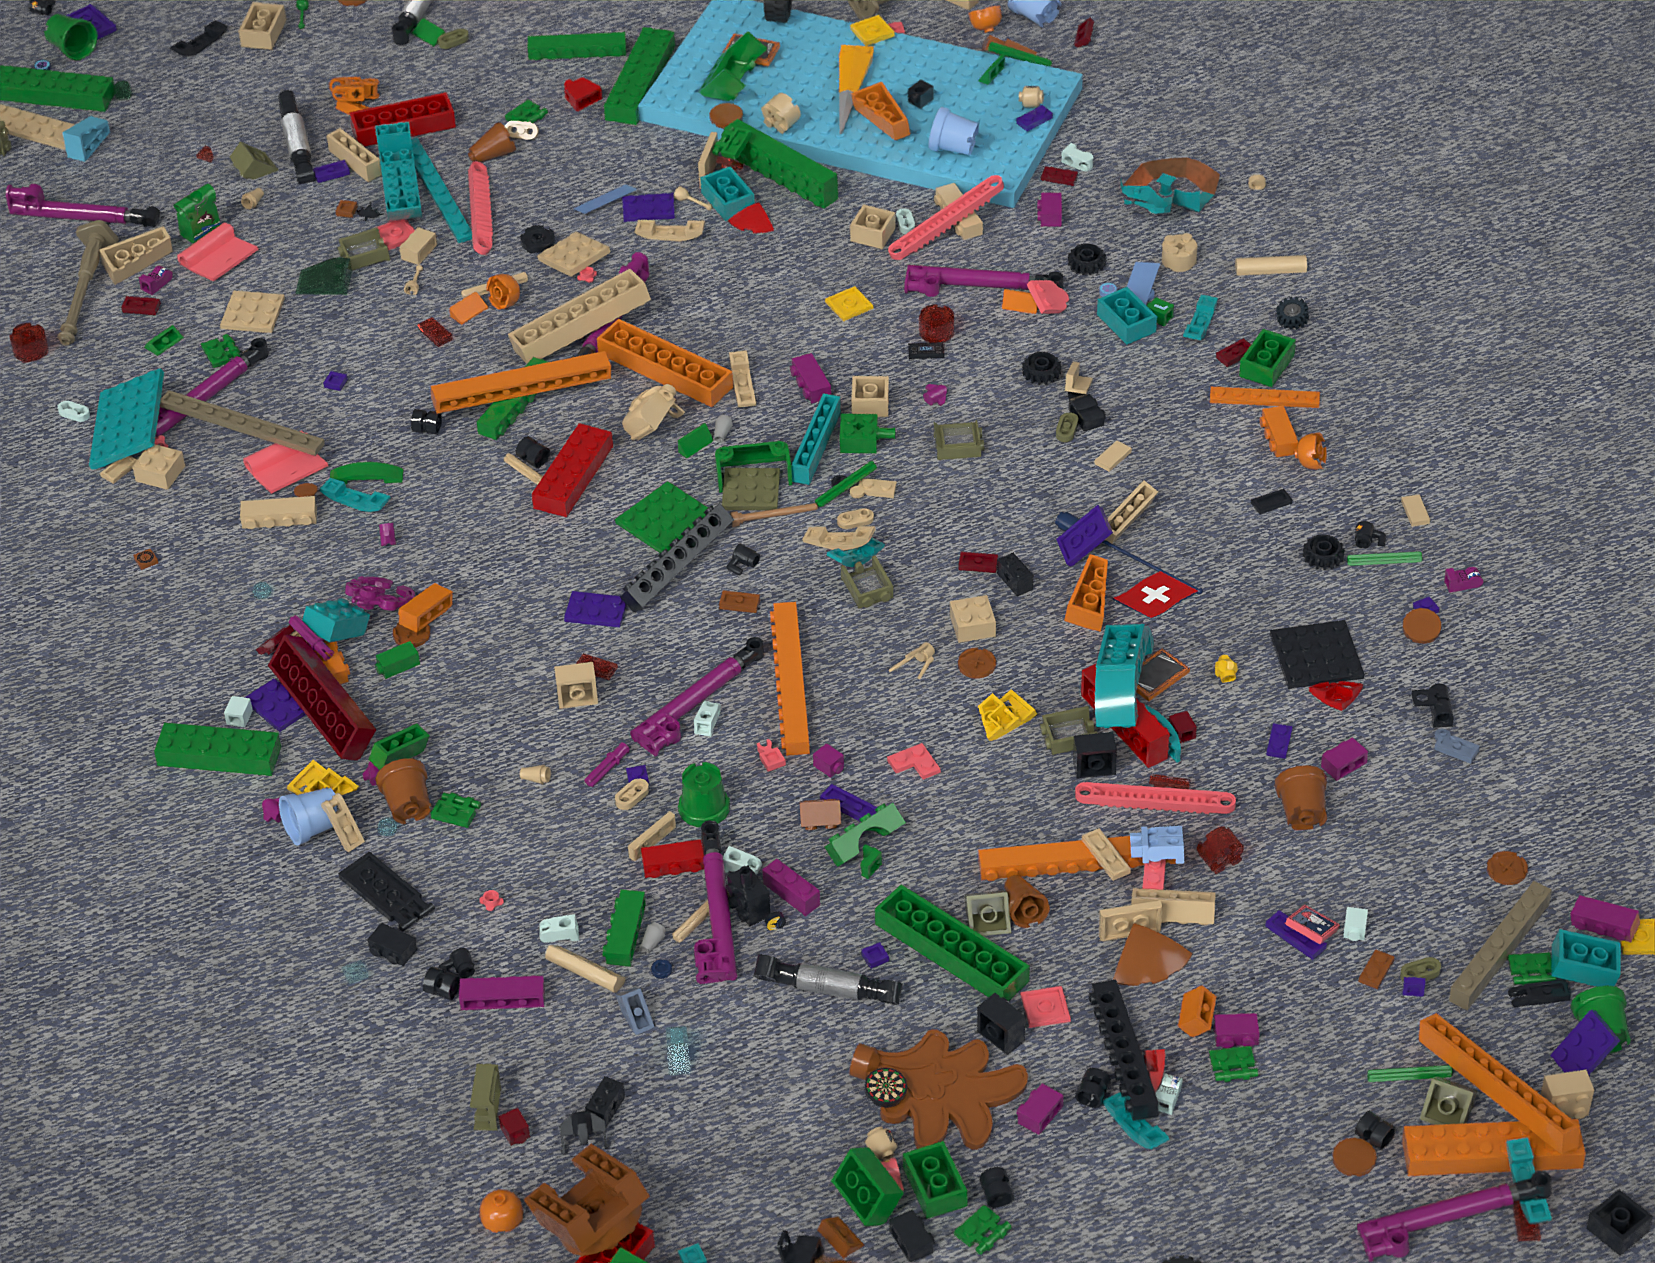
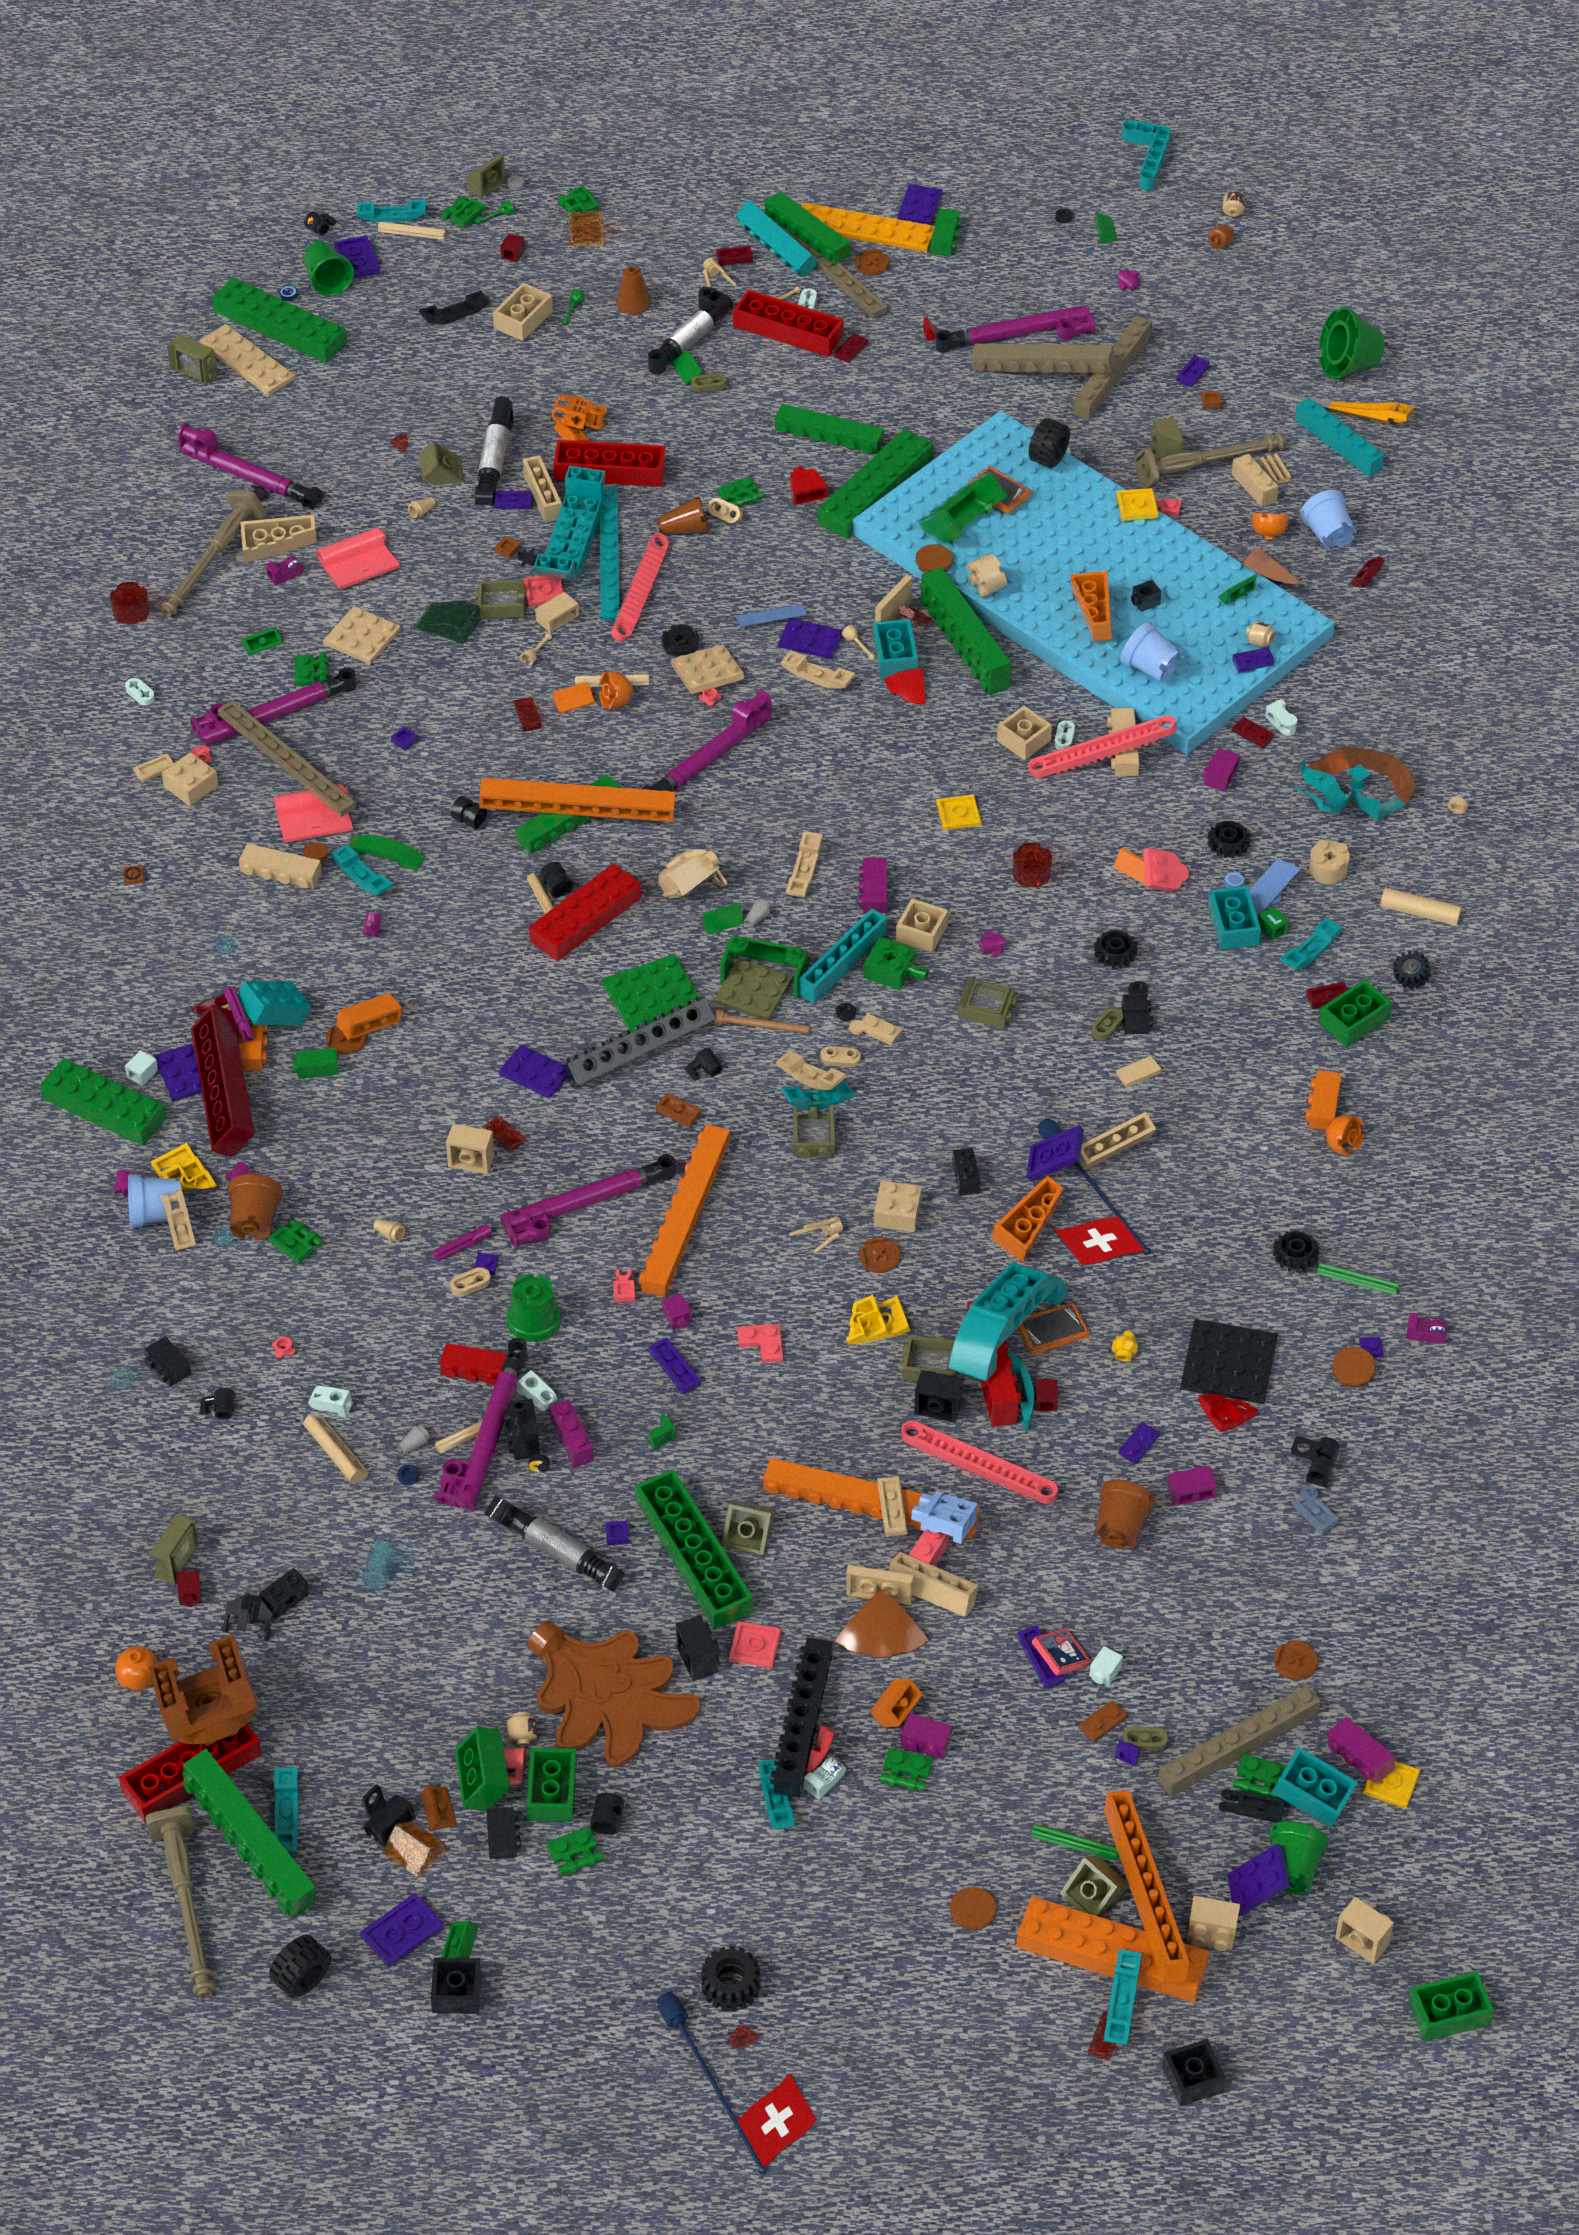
camera: 20 degrees right, 5 degrees up
medium azure wedge [62,116,110,162] -> none
teal plate [89,368,164,469] -> none
clear green wheel [114,80,132,101] -> none
dark red plate [121,296,161,315] -> none
green piece [173,184,221,244] -> none
black hinge [338,851,435,932] -> none
magenta piece [345,576,415,611] -> none
green brick [368,723,430,770] -> none
black wheel [423,966,461,1000] -> none
magenta brick [459,975,545,1010] -> none
tan brick [508,269,651,364] -> none
orange brick [597,319,733,407] -> none
green brick [602,889,646,967] -> none
sand blue slope [616,987,655,1035] -> none
tan tile [628,811,676,861] -> none
light aqua leg [694,701,721,737] -> none
green plate [712,126,753,160] -> none
brick [799,798,841,830] -> none
green axle [815,461,877,507] -> none
arch [824,803,906,866] -> none
light orange plate [839,45,874,134] -> none
black tile [864,1067,908,1108] -> none
magenta piece [904,265,1063,297] -> none
black tile [908,342,944,359] -> none
dark red plate [958,552,998,573] -> none
green axle [988,42,1052,67] -> none
dark orange cone [1004,875,1050,928] -> none
magenta brick [1017,1083,1063,1135] -> none
tan panel [1065,362,1093,394] -> none
black wheel [1075,1068,1111,1109] -> none
clear red plate [1149,774,1192,789] -> none
clear red brick [1196,826,1244,874] -> none
orange plate [1210,387,1320,408] -> none
black tile [1251,488,1293,515] -> none
black piece [1355,521,1386,549] -> none
black wheel [1355,1110,1396,1151] -> none
magenta piece [1357,1171,1552,1262] -> none
tan tile [1401,494,1430,526] -> none

